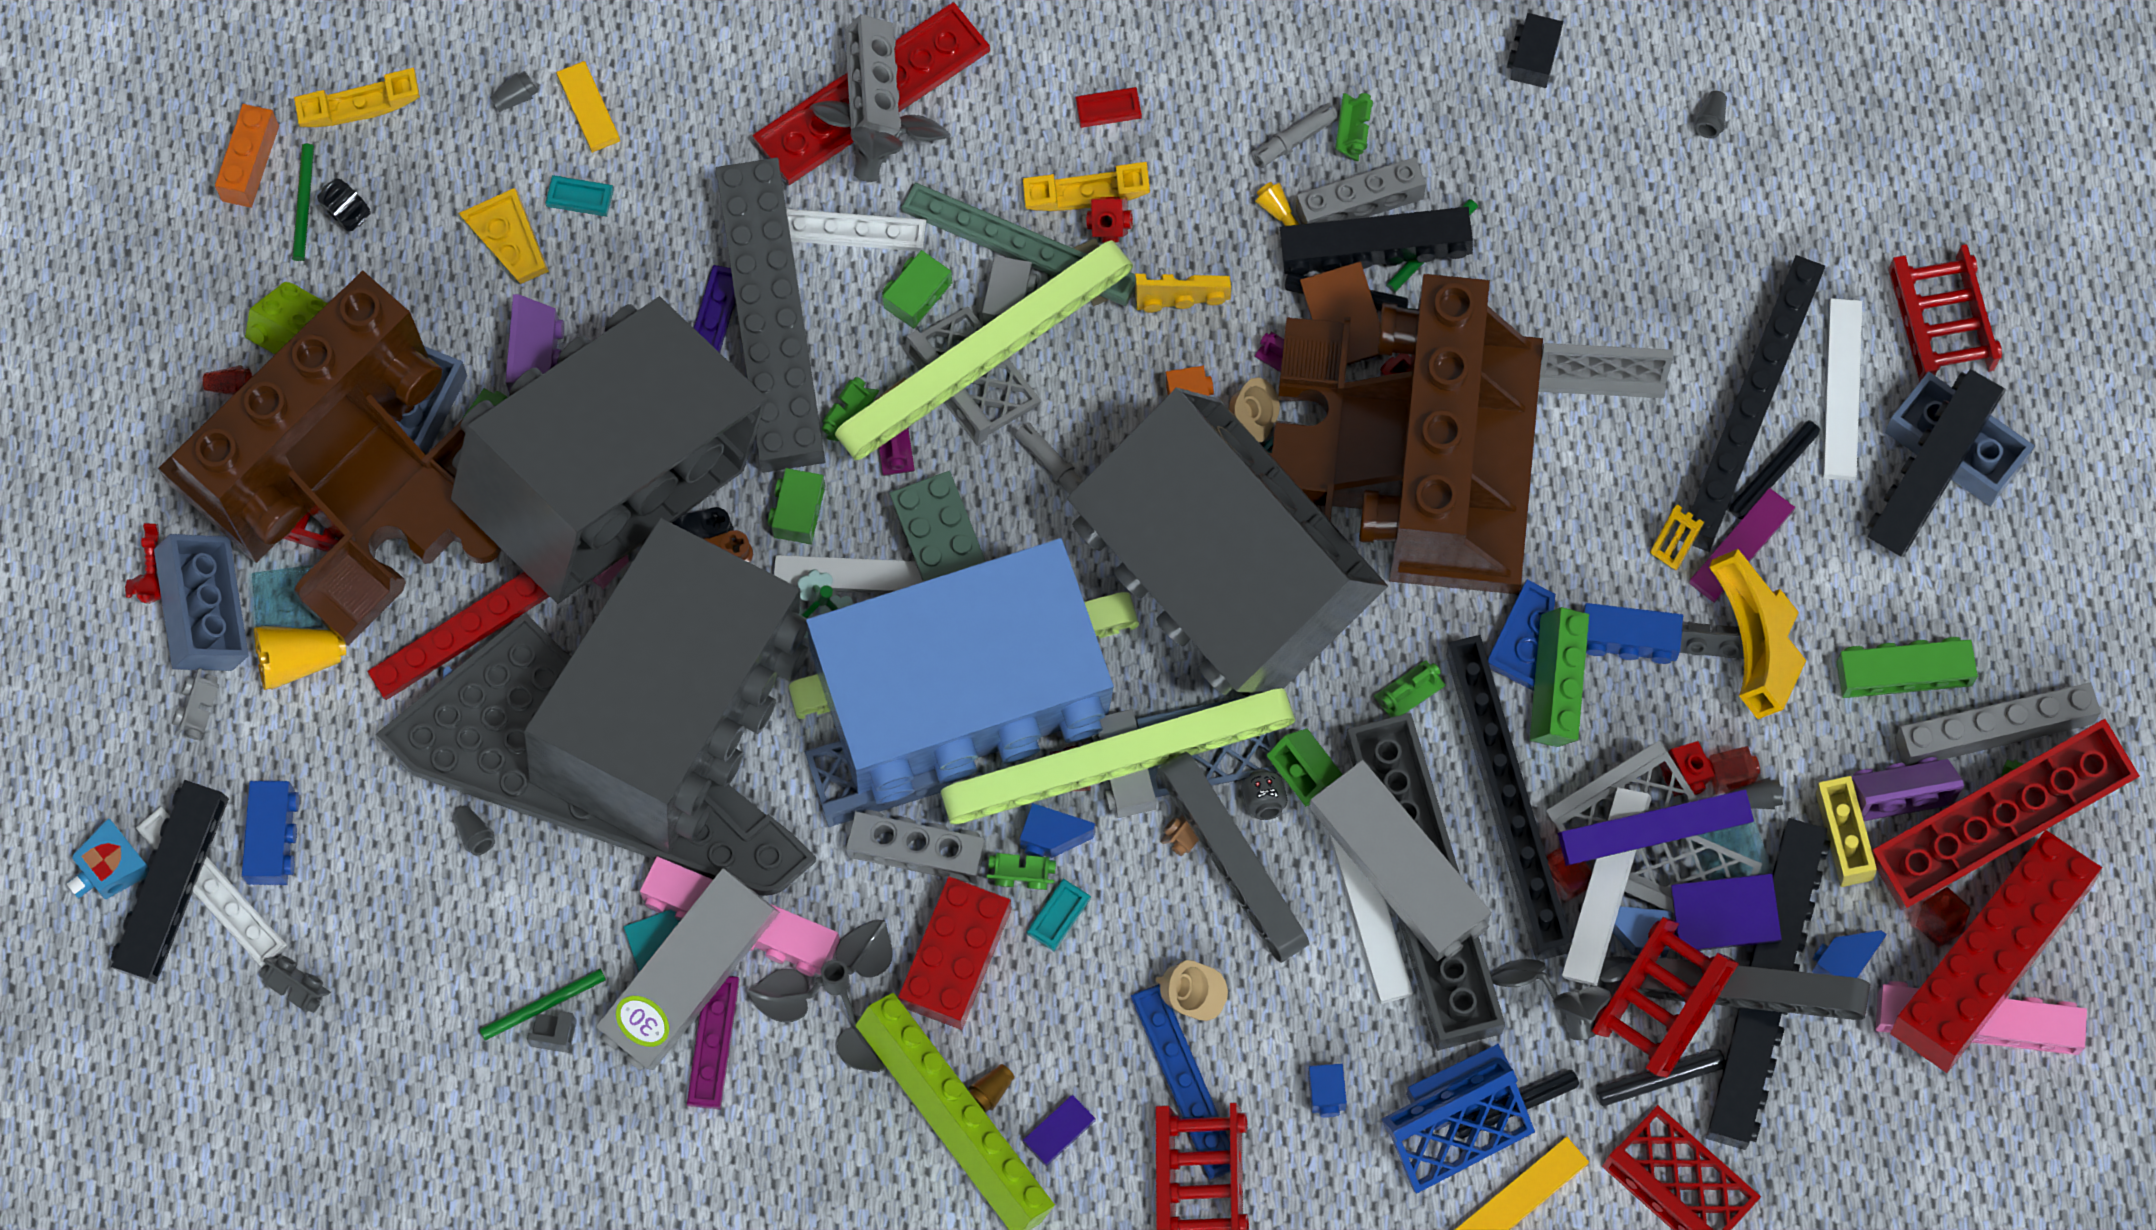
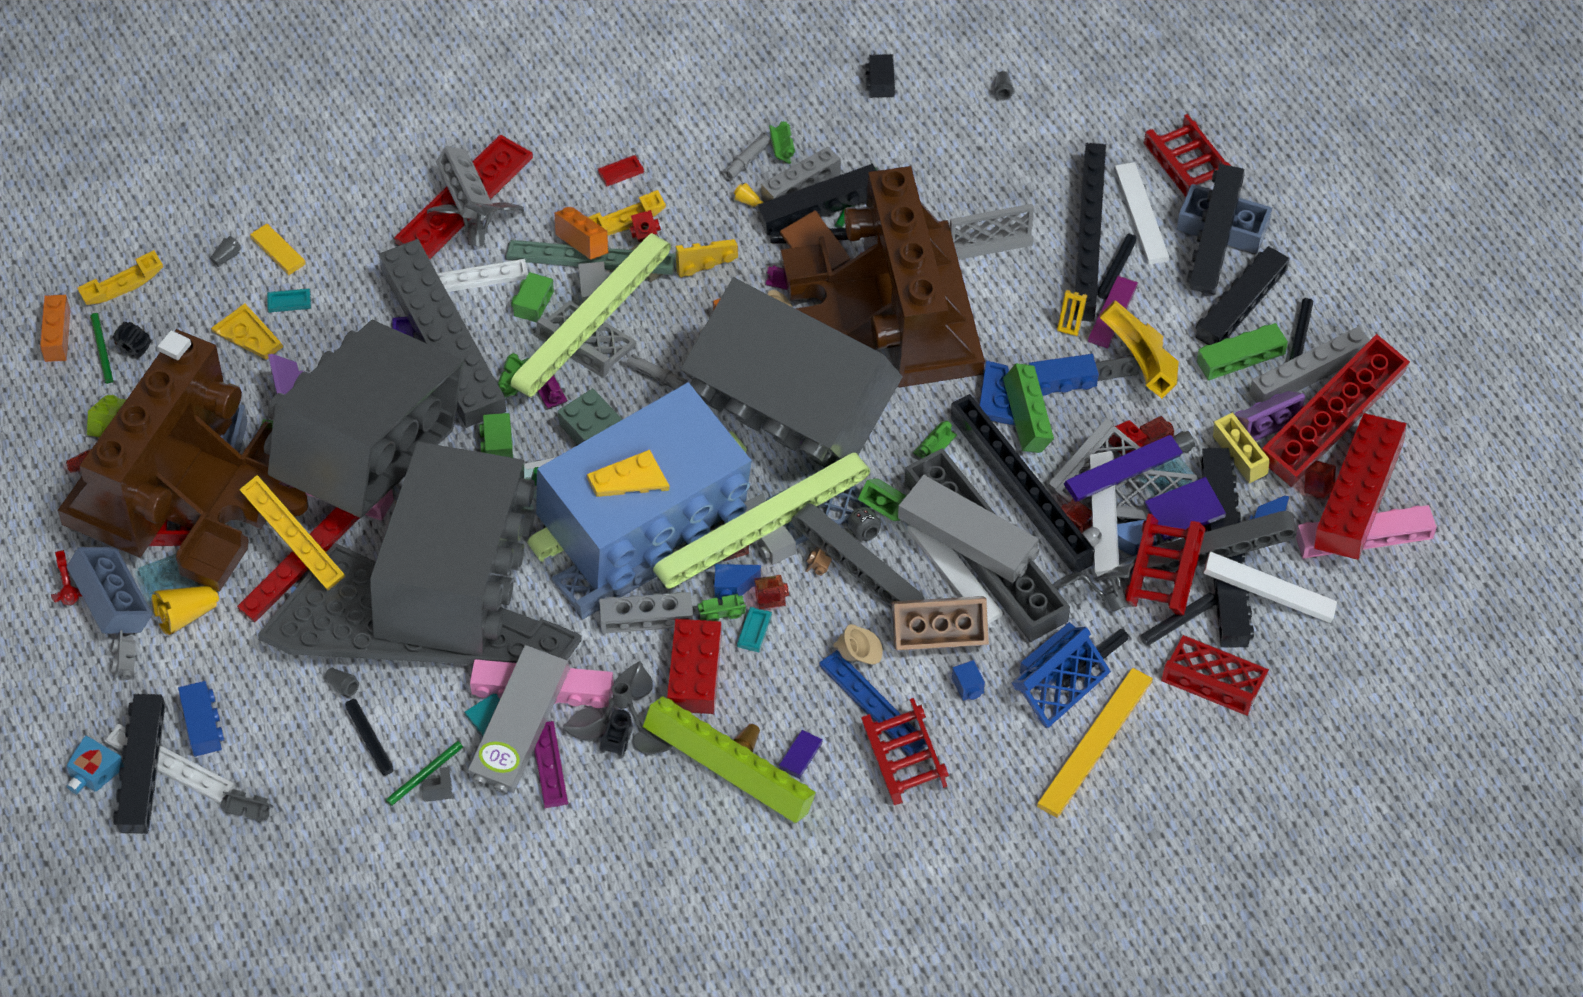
camera: 20 degrees left, 15 degrees down
none -> white tile [158,330,191,360]
none -> yellow plate [240,475,345,591]
none -> black axle [345,699,394,776]
none -> orange brick [554,207,608,260]
none -> yellow wing [587,450,670,497]
none -> black piece [600,709,633,758]
none -> clear red brick [754,575,789,609]
none -> medium nougat brick [892,596,989,650]
none -> light grey hinge [1082,527,1102,547]
none -> black brick [1195,246,1290,345]
none -> white tile [1203,552,1337,623]
none -> black axle [1289,298,1314,361]

